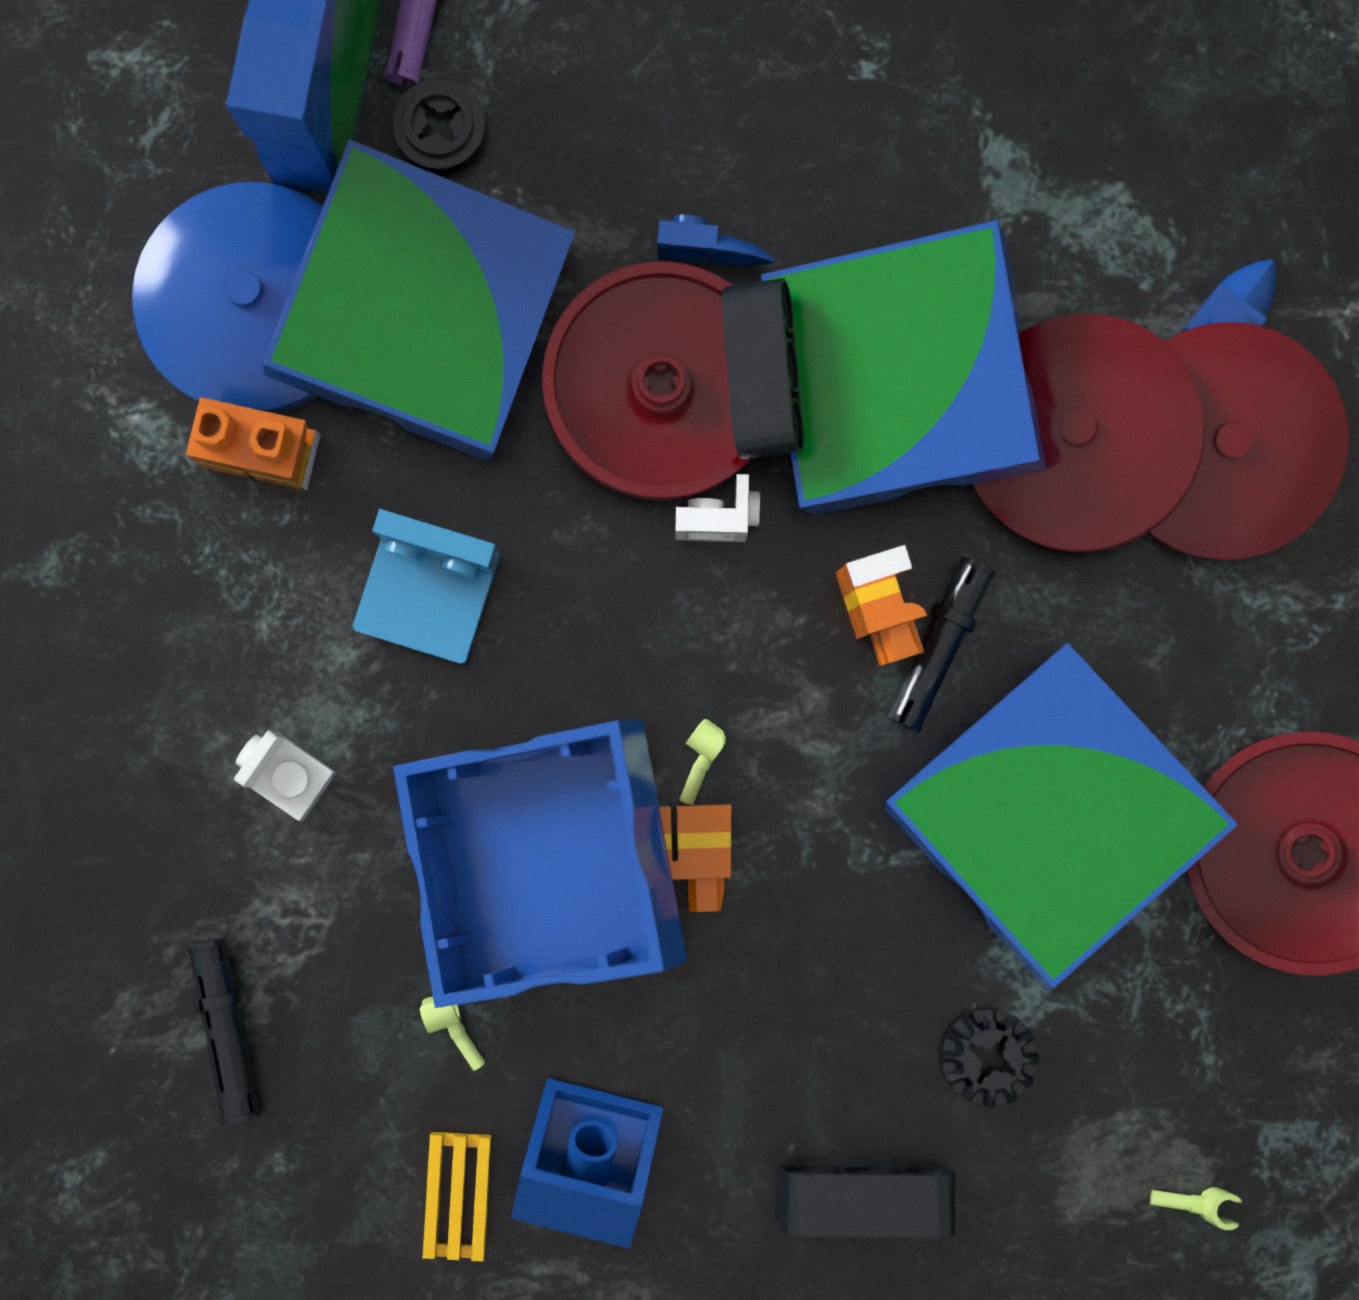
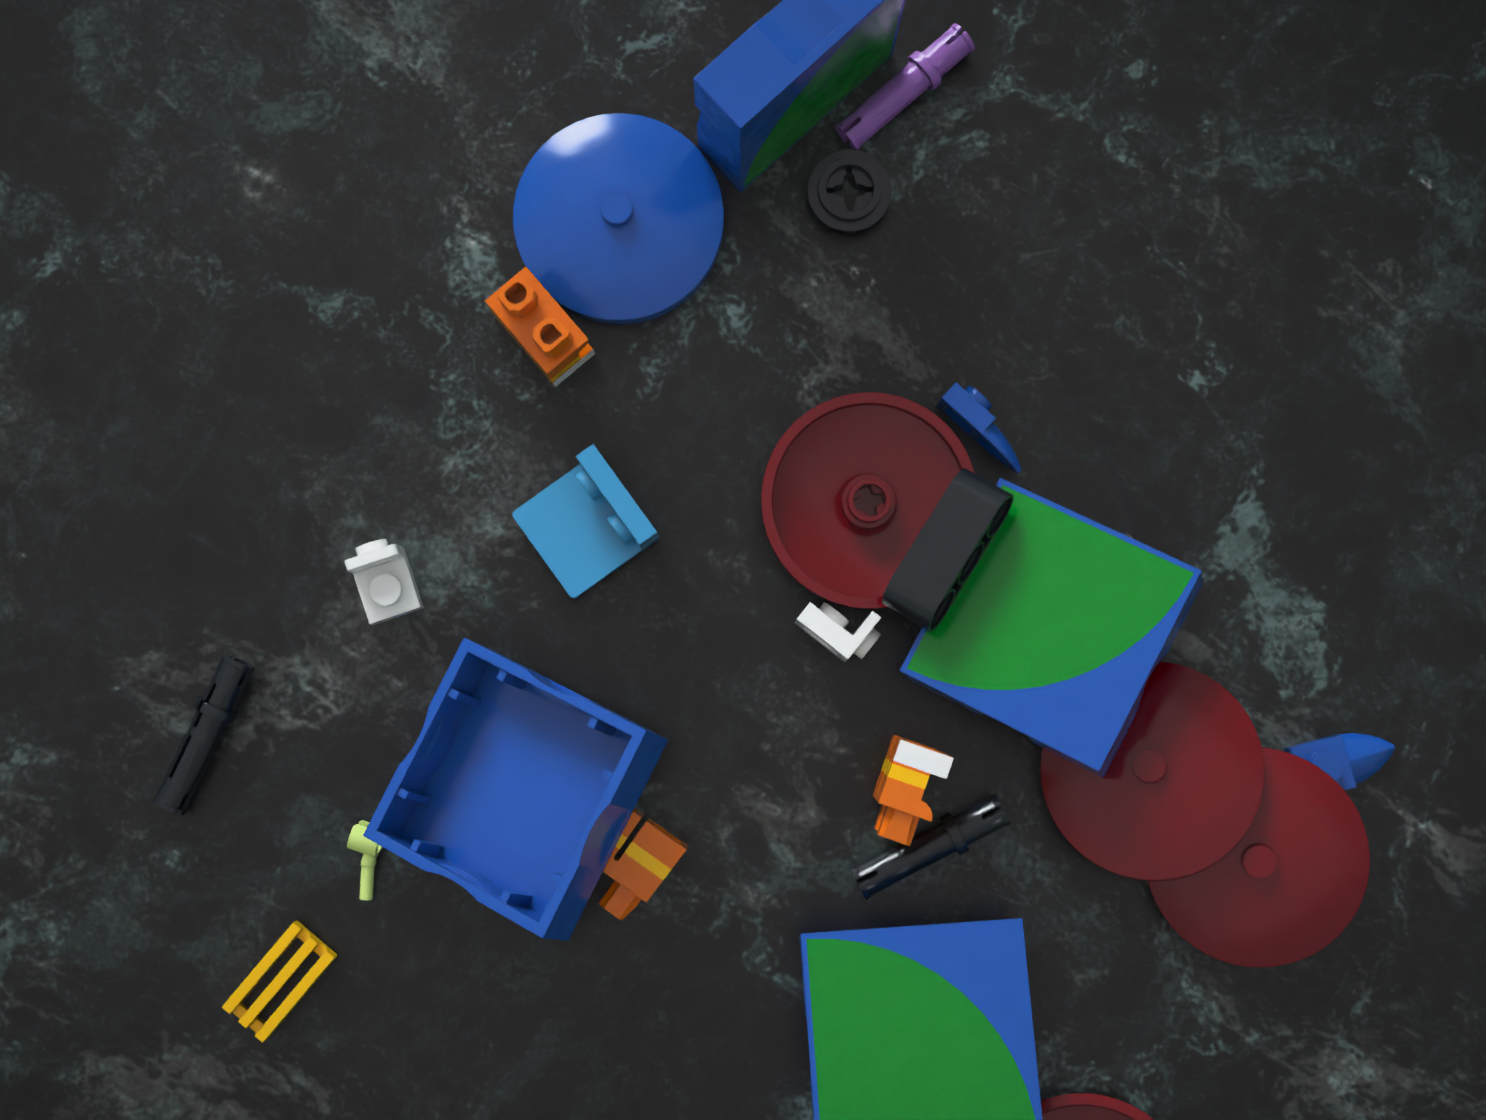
camera: 40 degrees right, 0 degrees up
green tile [263,139,576,461] -> none
blue slope [511,1078,663,1249] -> none
yellowish green hand [679,719,726,805] -> none

